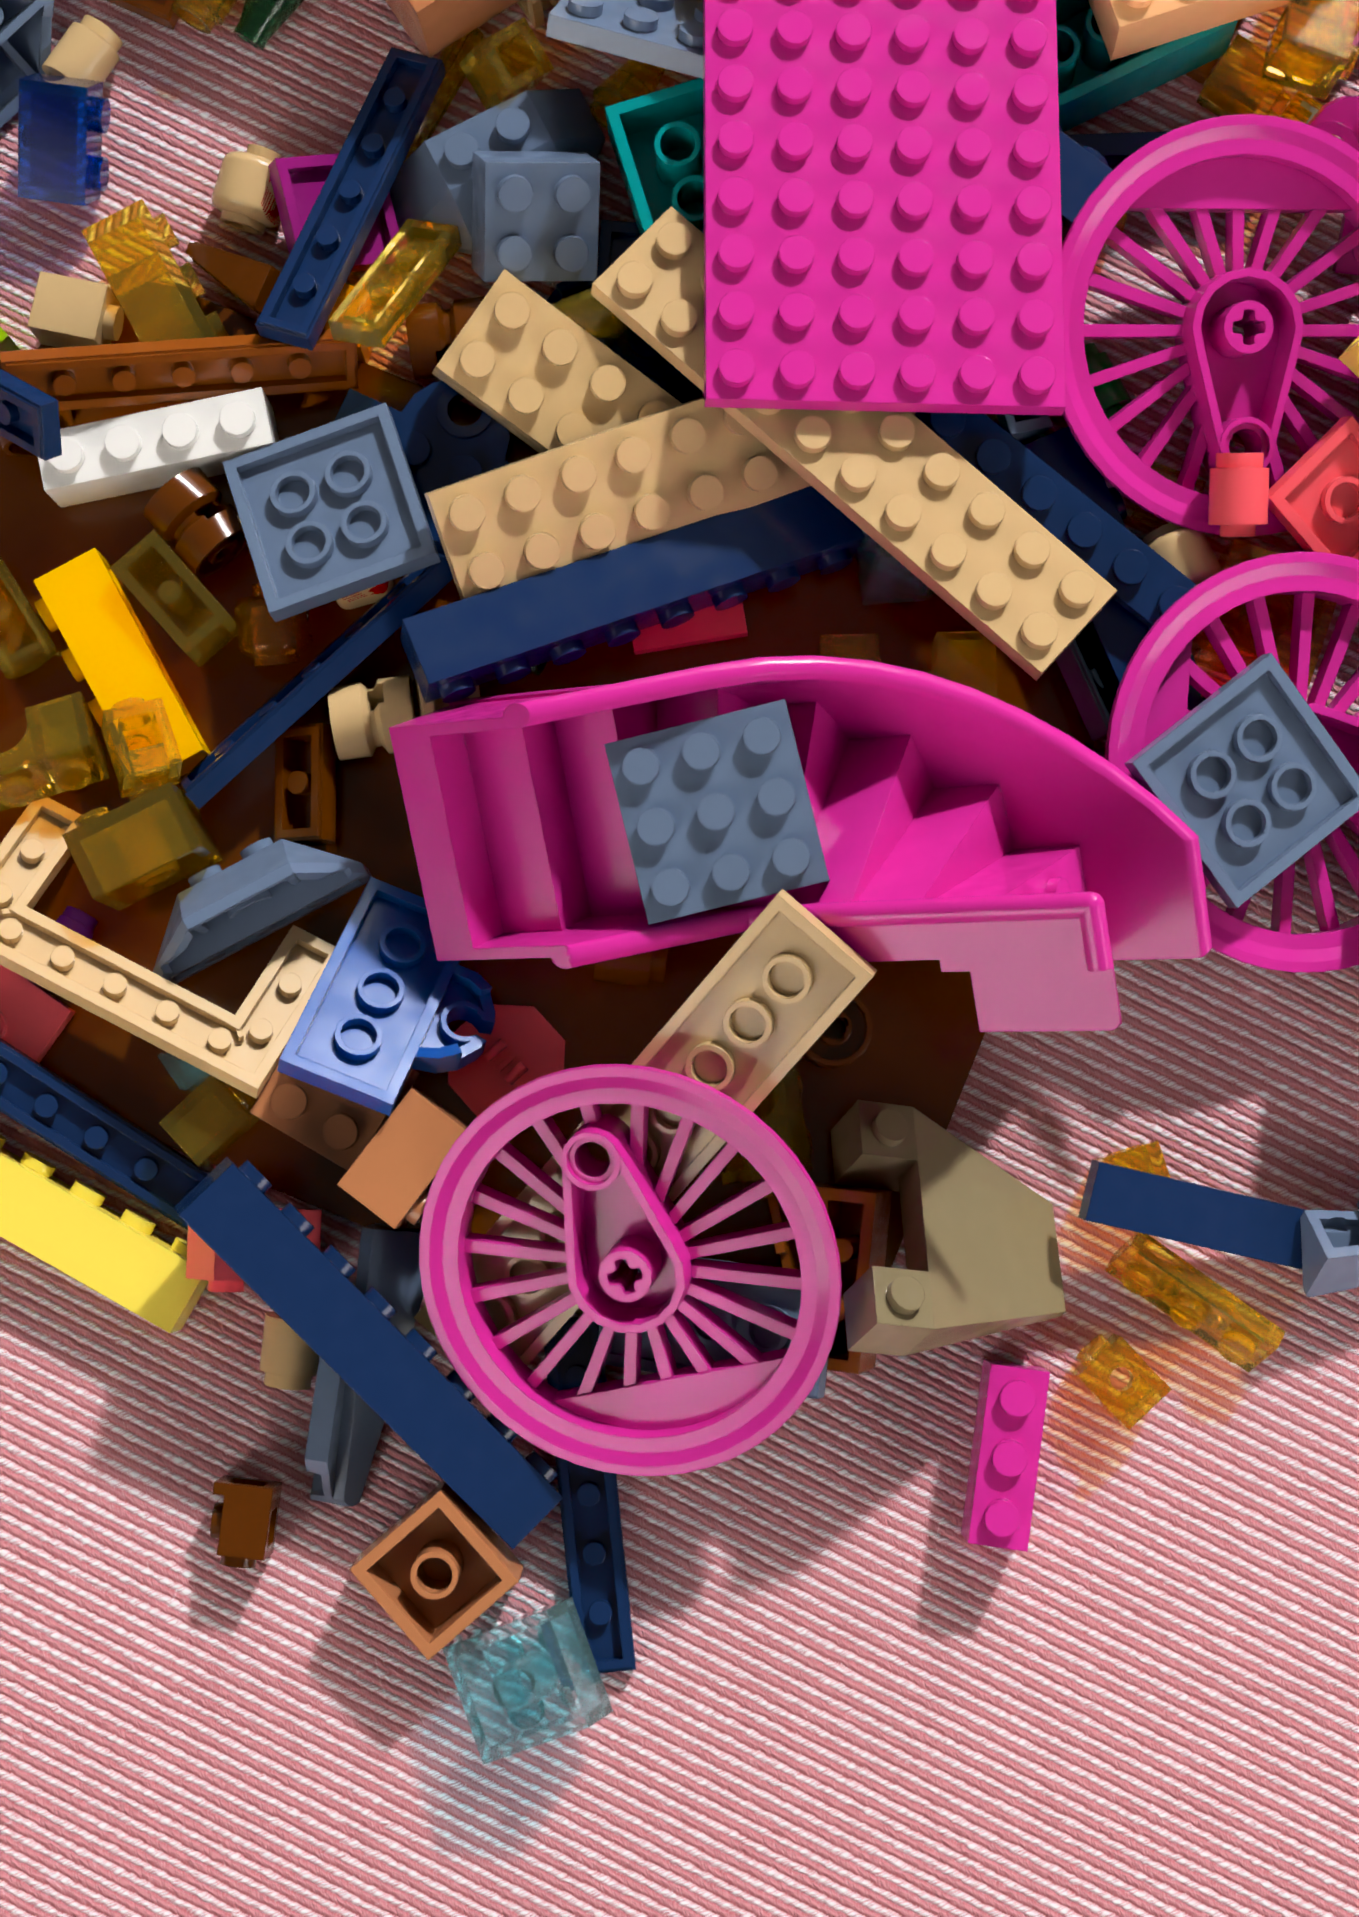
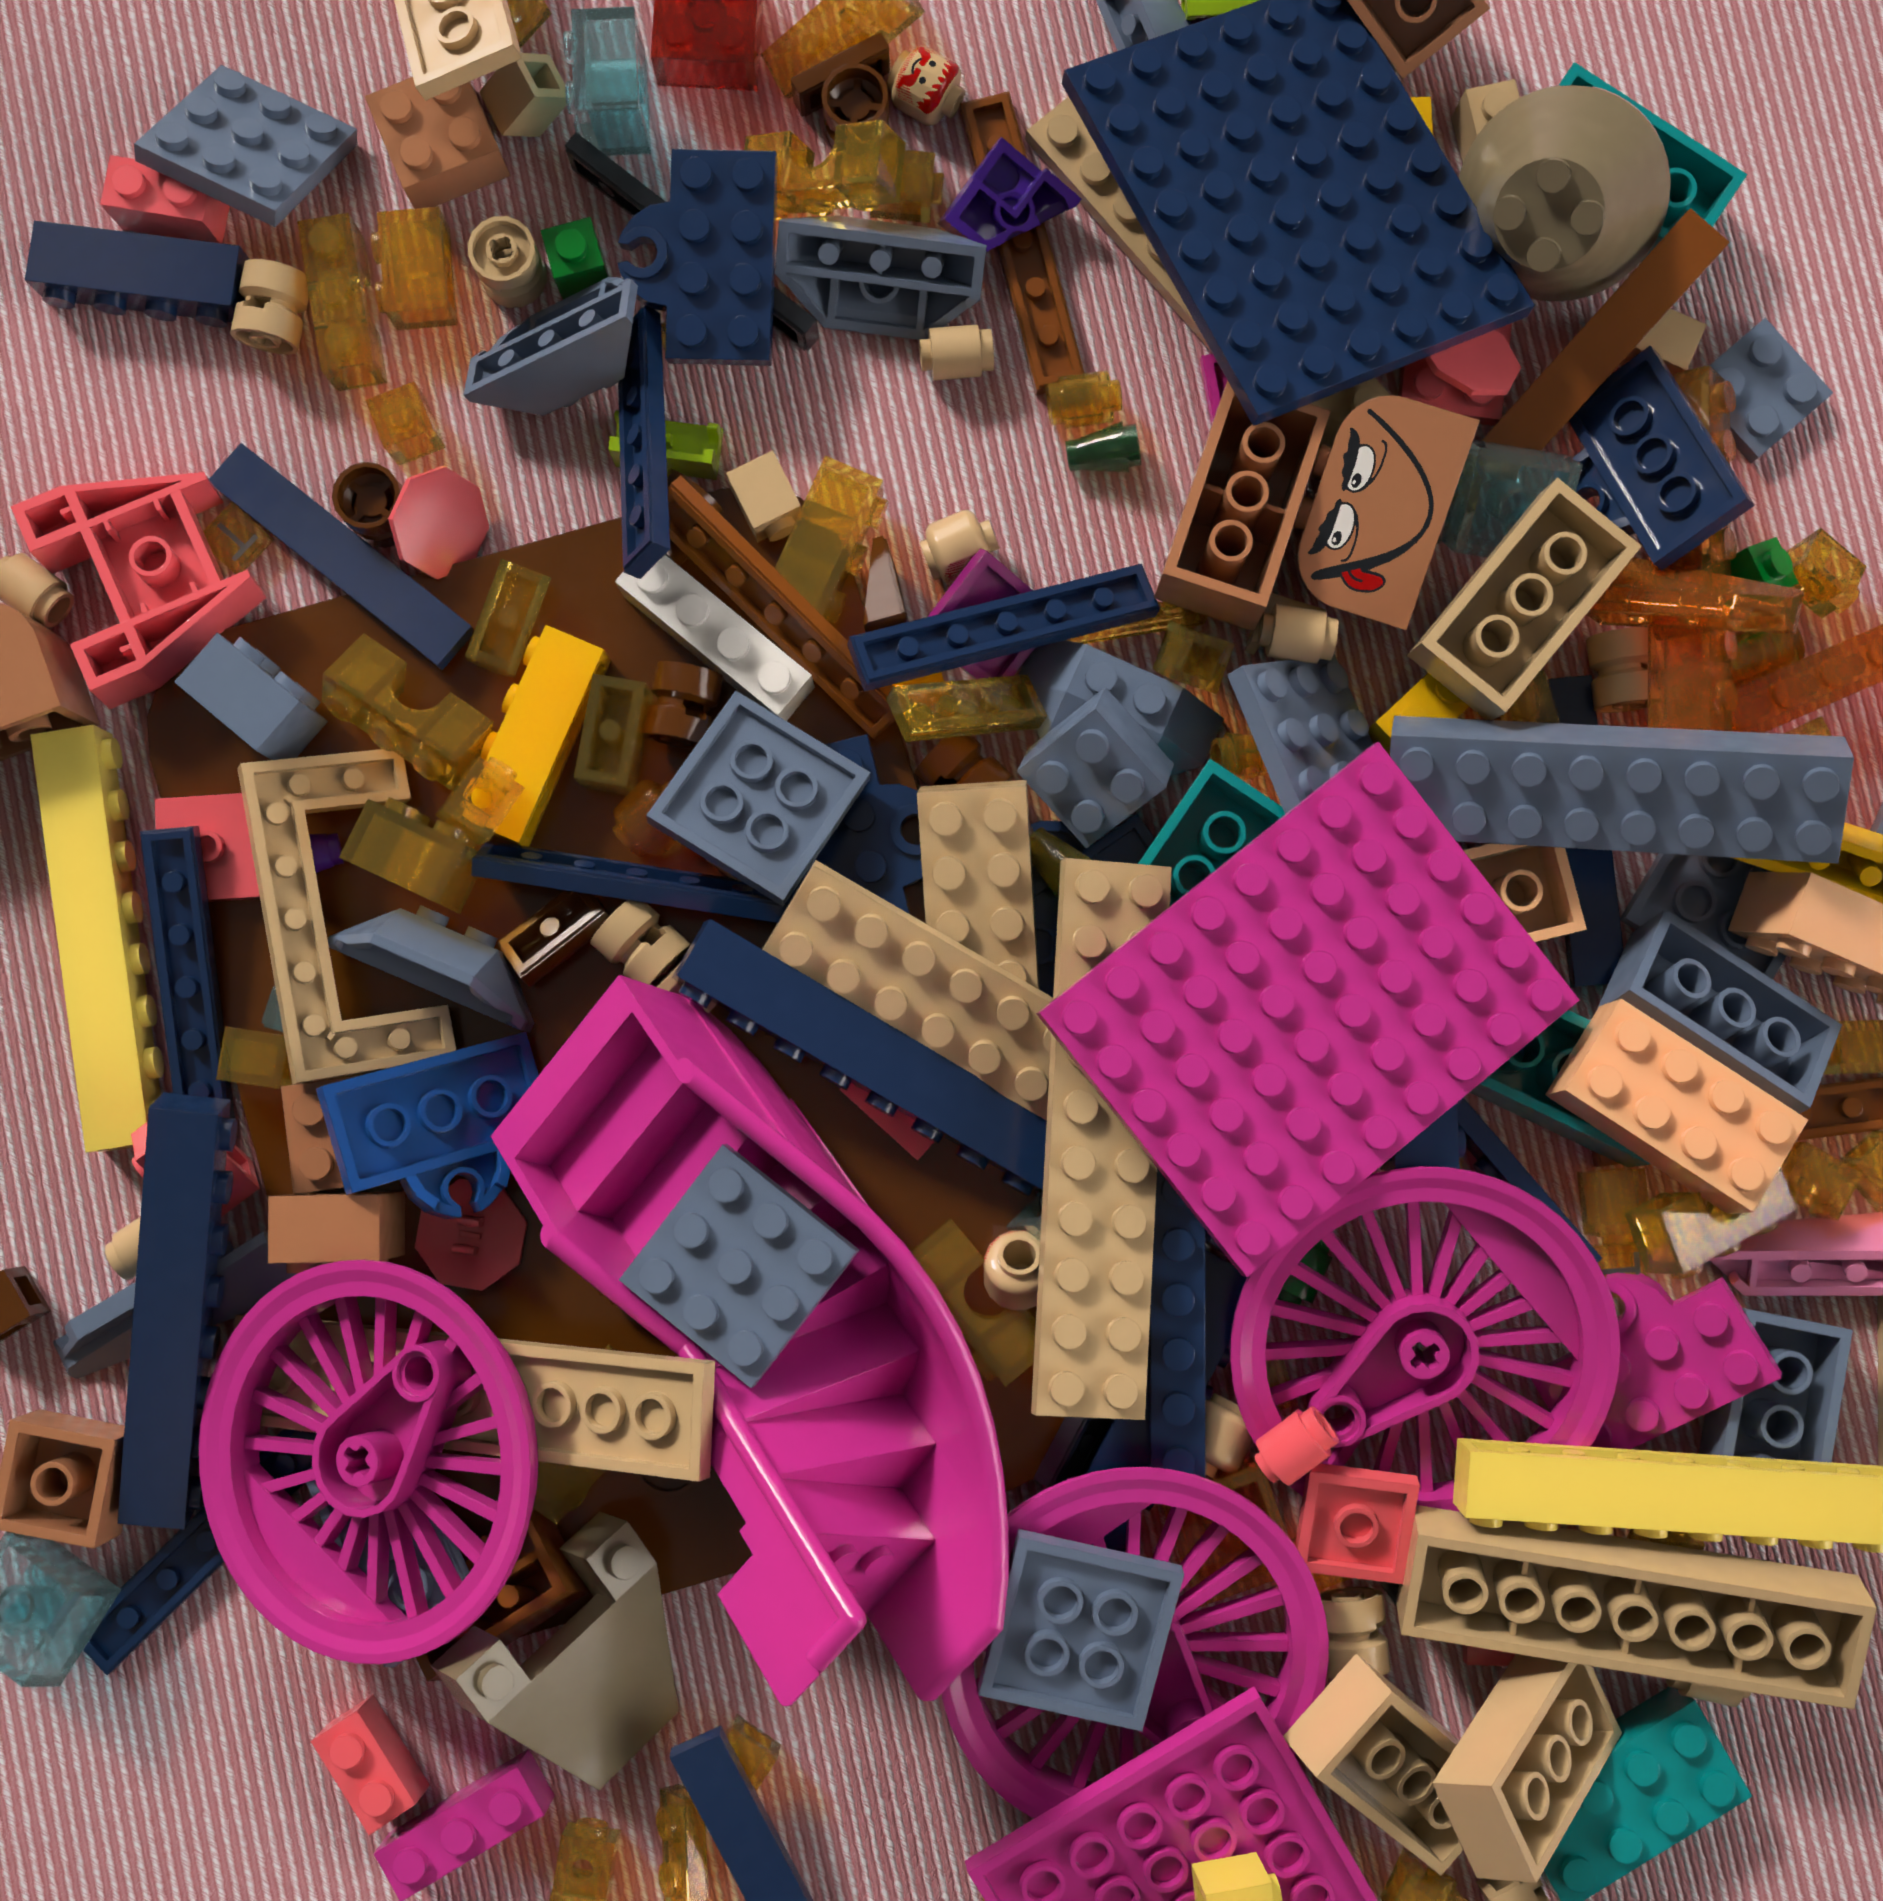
camera: 40 degrees right, 0 degrees up
clear blue brick [18,73,111,206] -> none
none -> coral brick [310,1694,430,1835]
none -> tan head [983,1230,1040,1310]

